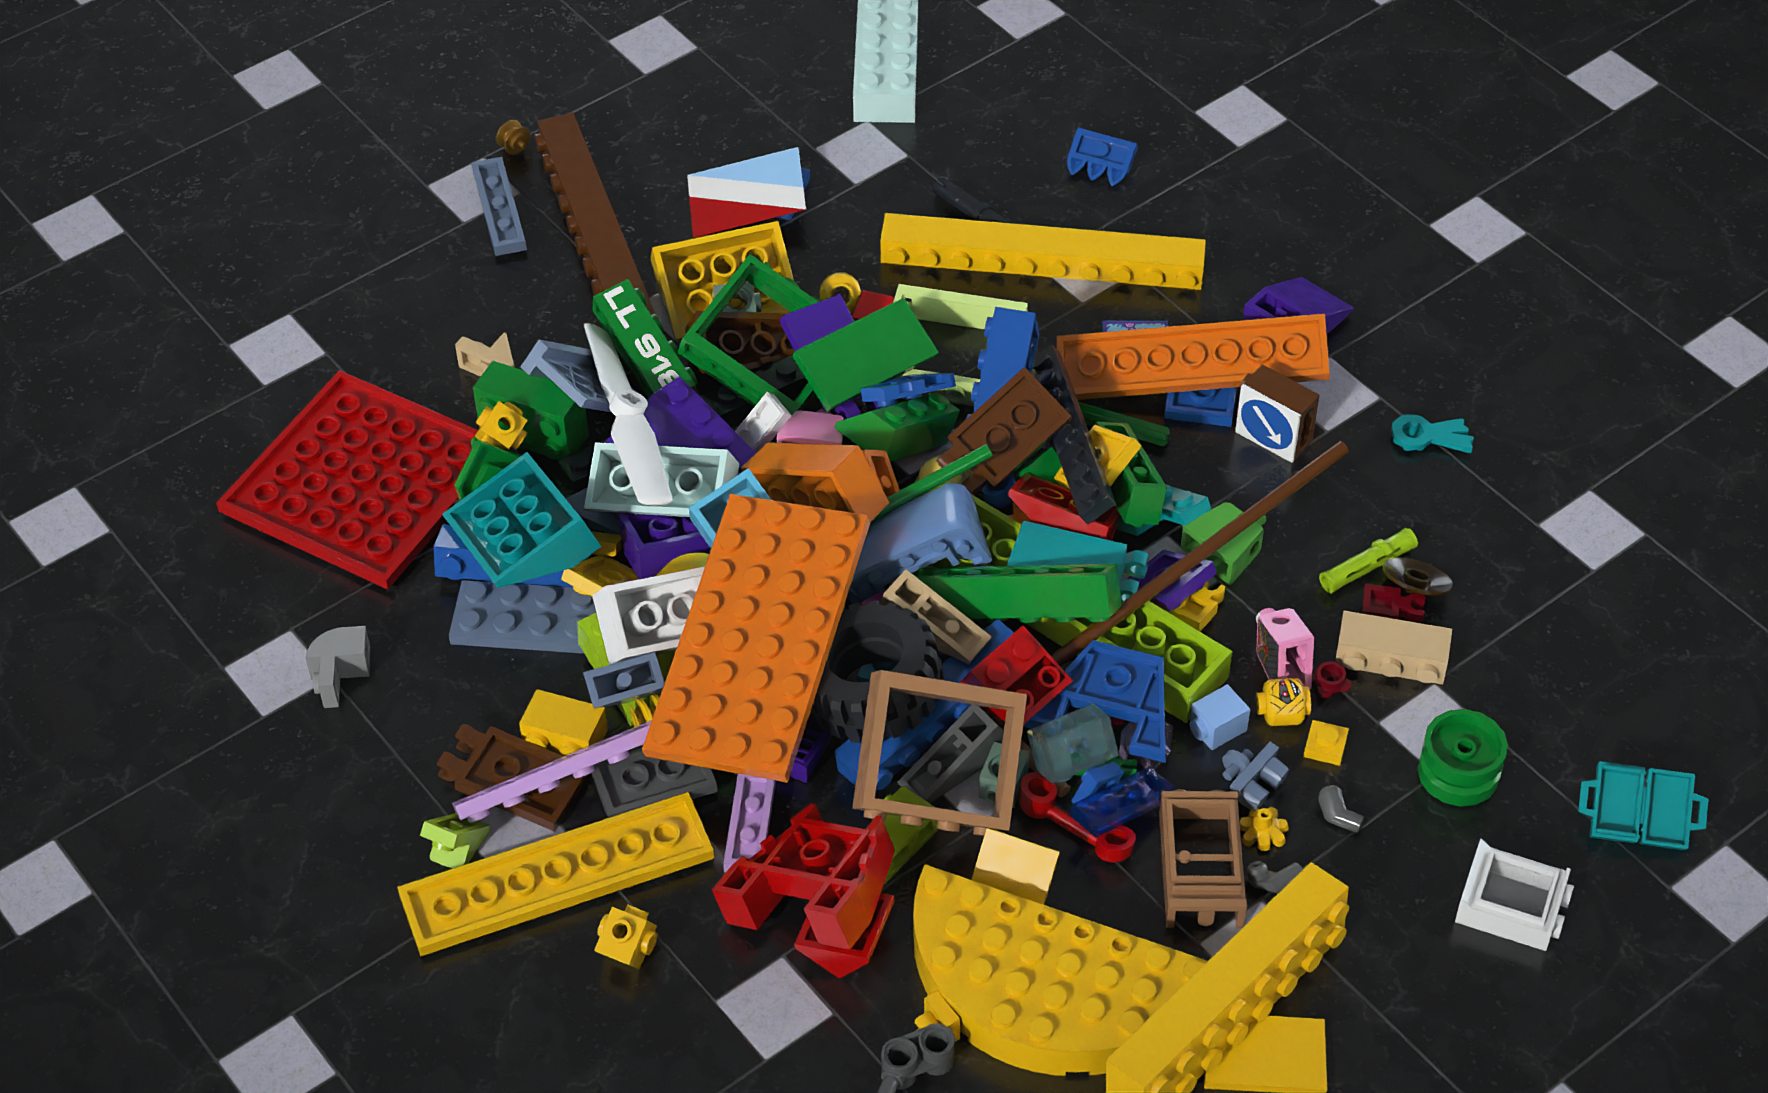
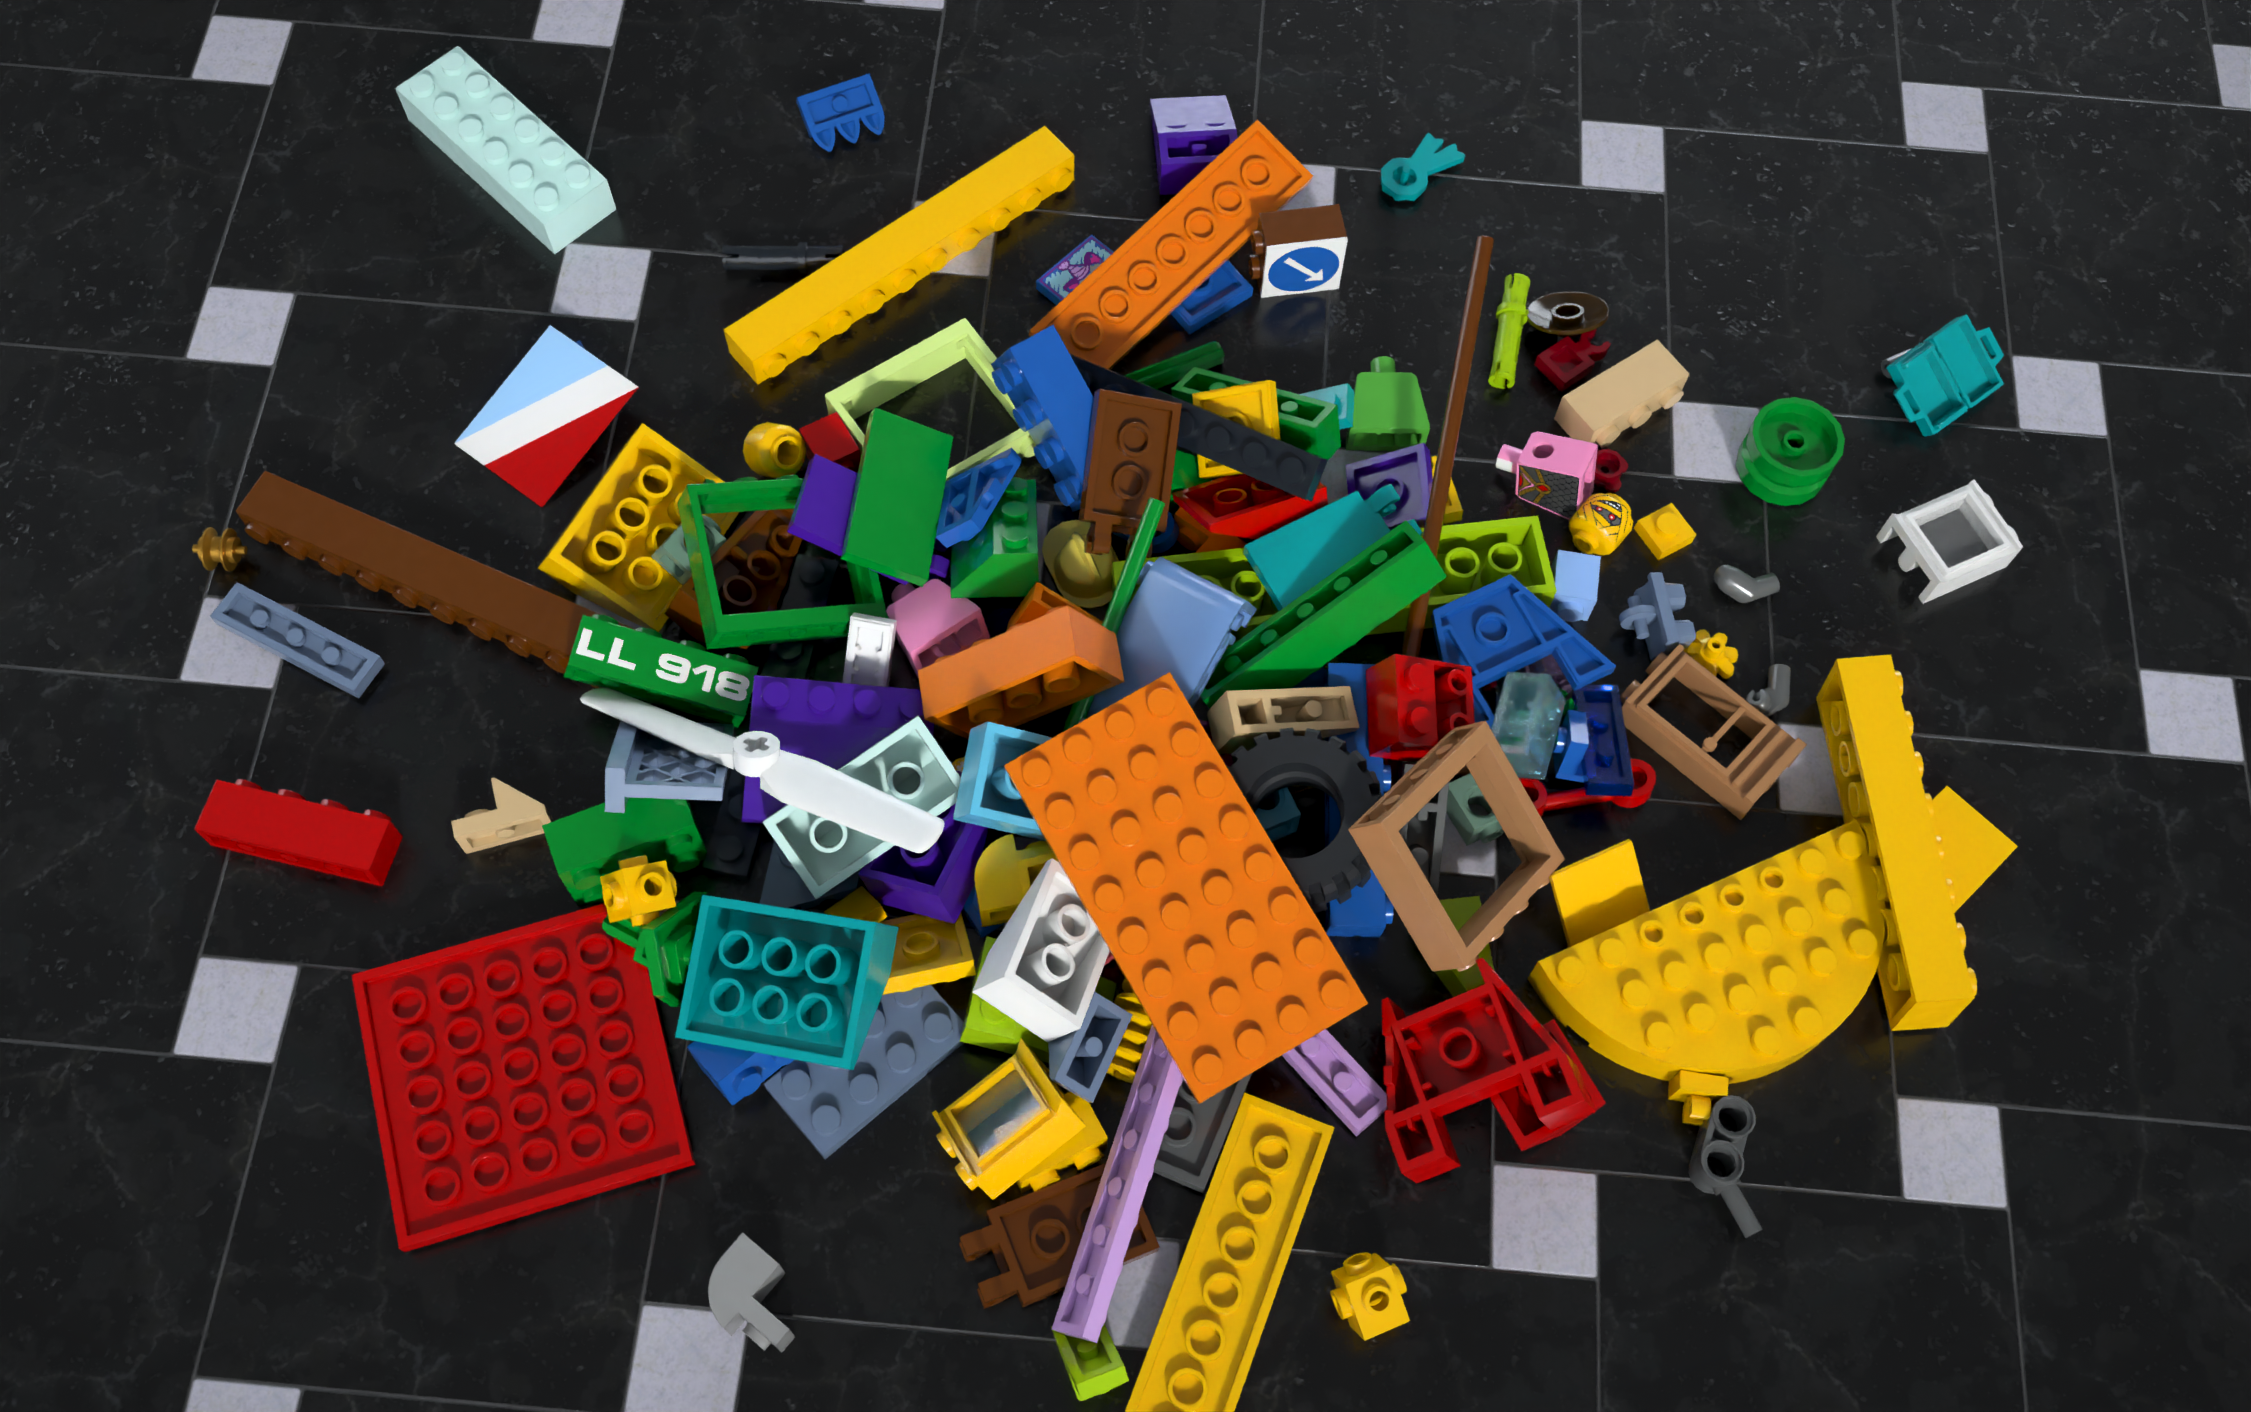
camera: 50 degrees left, 15 degrees up
none -> red brick [194,779,403,887]
none -> yellow window [932,1038,1086,1200]

